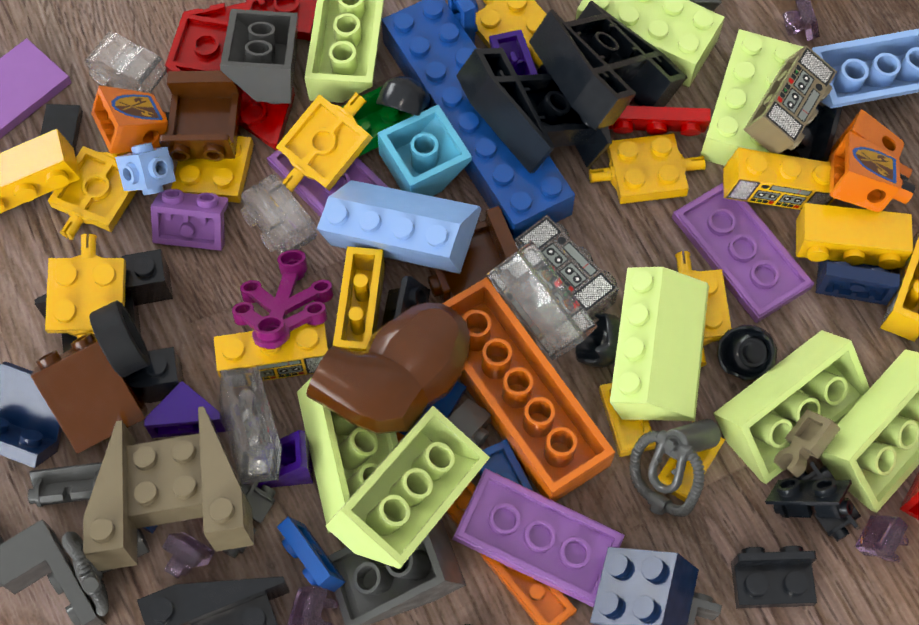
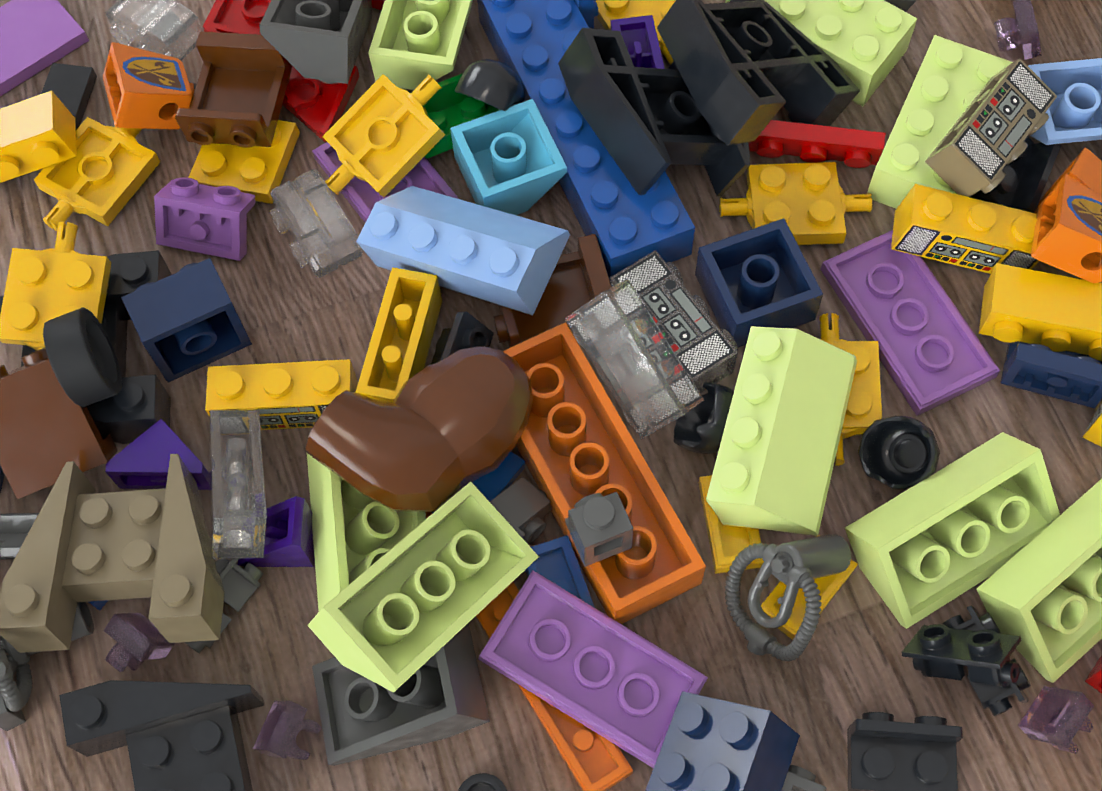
camera: 10 degrees right, 0 degrees up
light blue brick [115,142,176,195] -> none
magenta plant [232,250,334,349] -> none
blue plate [277,516,346,592] -> none
dark tan plate [774,409,840,478] -> none
none -> dark blue brick [121,258,252,383]
none -> dark grey brick [565,492,634,567]
none -> dark blue brick [695,218,823,349]

